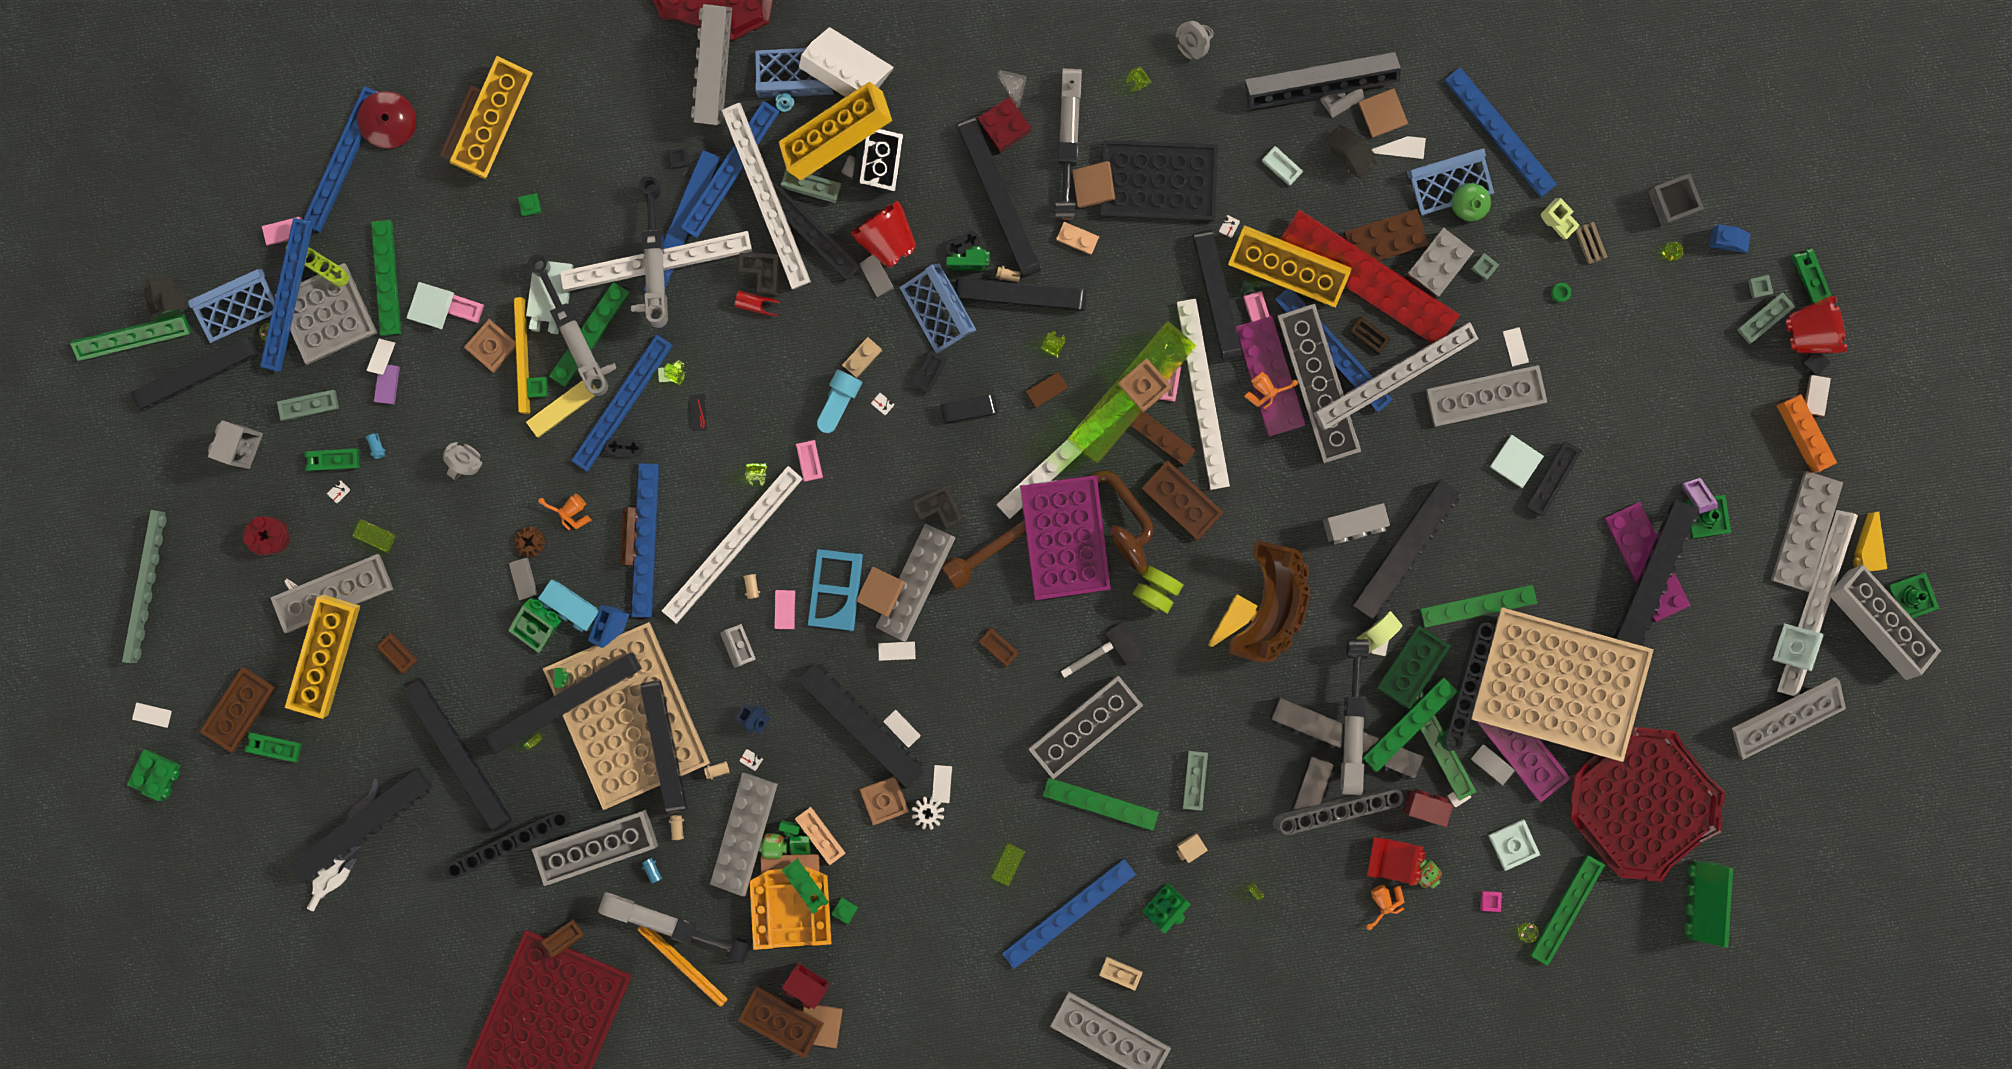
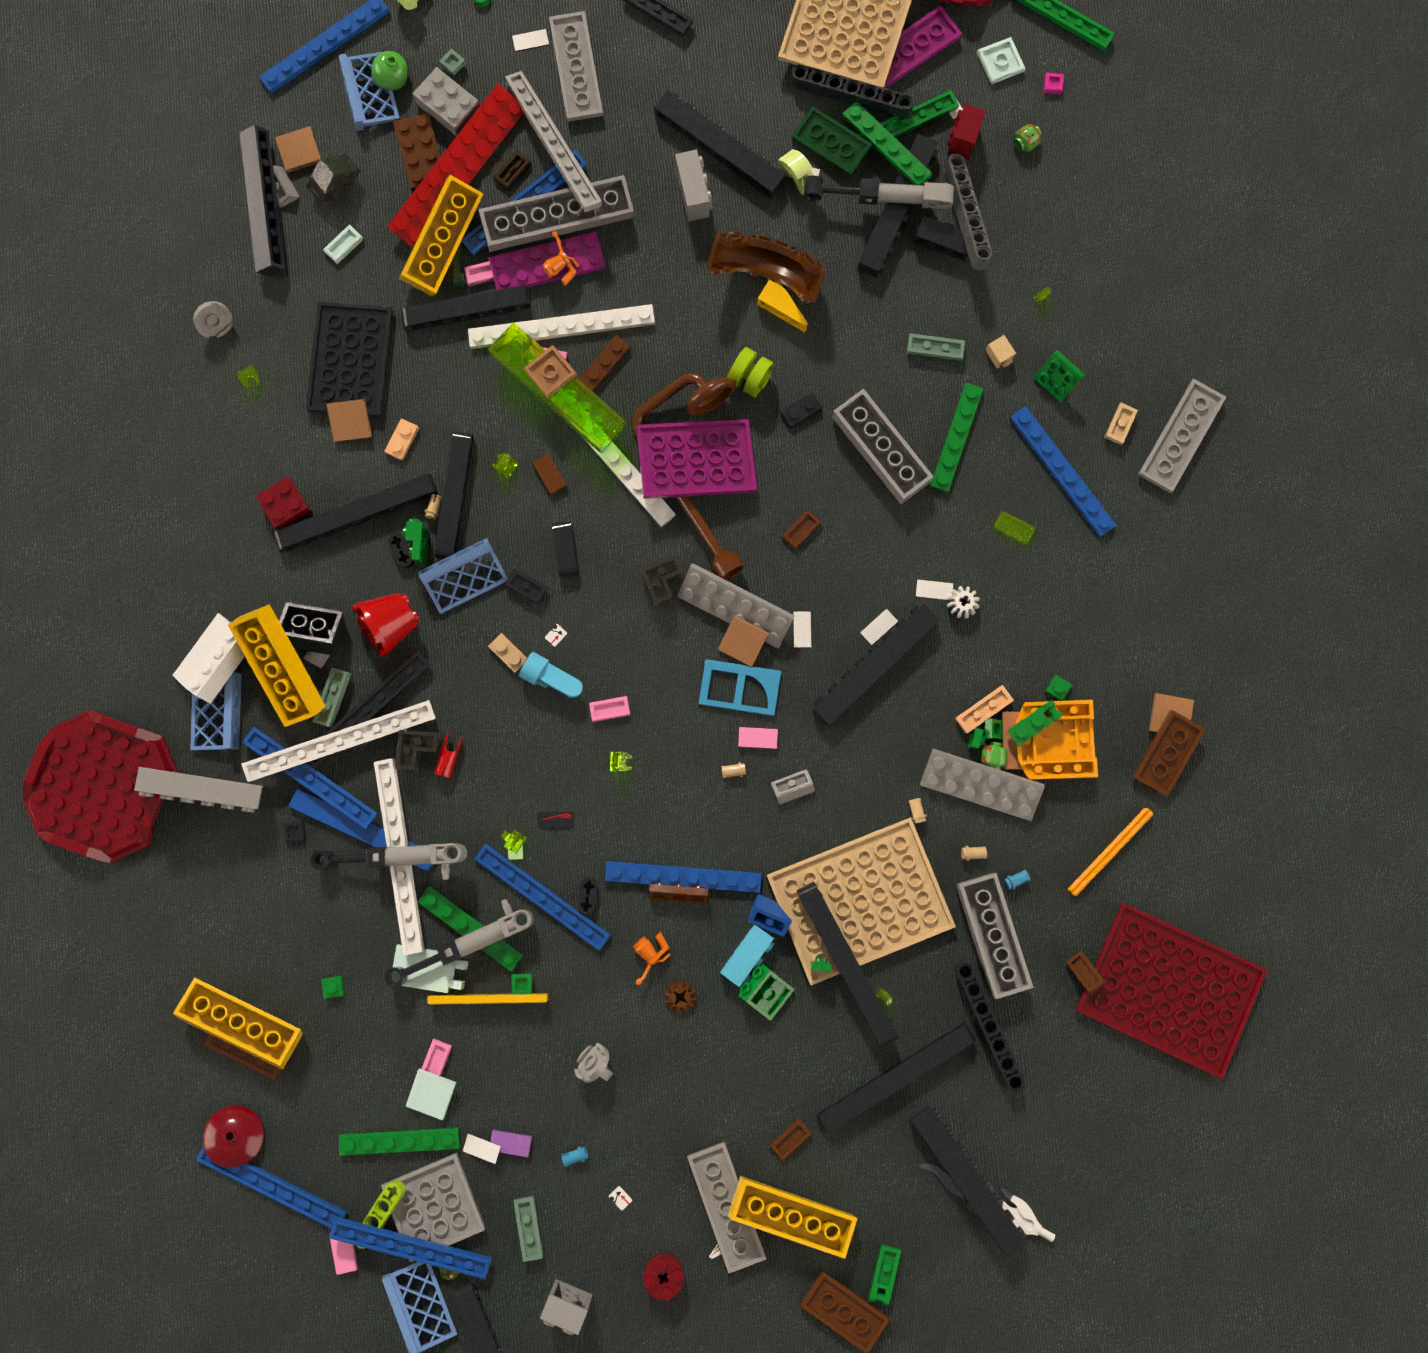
camera: 90 degrees left, 5 degrees down
green plate [304,449,359,471] -> none
clear neon green tile [353,519,397,552] -> none
medium nougat tile [464,319,516,373] -> none
light grey slope [509,558,538,600] -> none
light yellow tile [526,380,597,438] -> none
piece [598,892,751,963] -> none
black beam [640,679,687,814] -> none
white plate [662,466,803,623] -> none
dark blue brick [735,703,771,734] -> none
white sticker [740,749,763,771] -> none
medium azure plate [776,93,794,112] -> none
dark red brick [782,962,830,1009] -> none
light grey slope [859,255,894,297] -> none
medium nougat tile [859,776,909,825] -> none
clear slope [997,70,1027,108] -> none
piece [1055,68,1082,220] -> none
light grey bar [1061,641,1113,678] -> none
reddish brown plate [1141,460,1224,541] -> none
white sticker [1219,215,1240,238] -> none
orange piece [1366,884,1404,930] -> none
red panel [1367,837,1425,885] -> none
white sticker [1372,136,1426,159] -> none
green plate [1419,585,1537,628] -> none
light grey slope [1471,744,1515,786] -> none
light aqua tile [1490,435,1544,488] -> none
clear neon green tile [1518,923,1539,943] -> none

